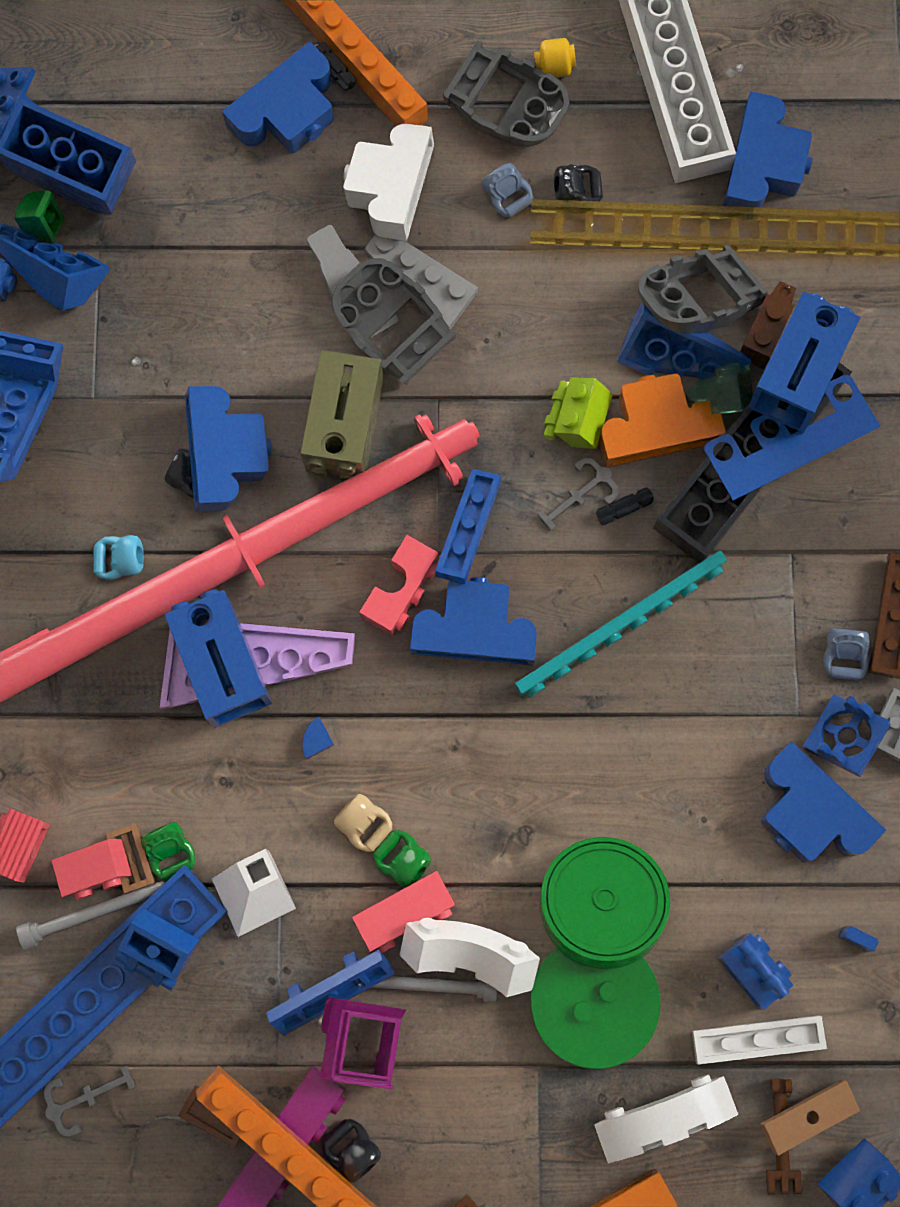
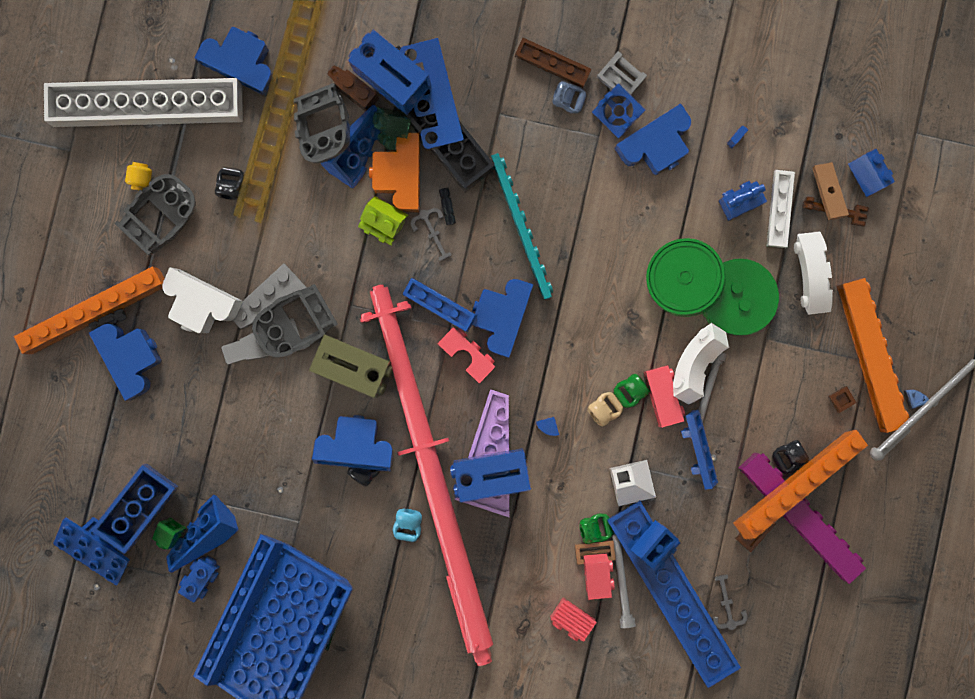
camera: 80 degrees left, 10 degrees up
magenta piece [320,997,407,1089] -> none
sand blue piece [482,163,534,218] -> none

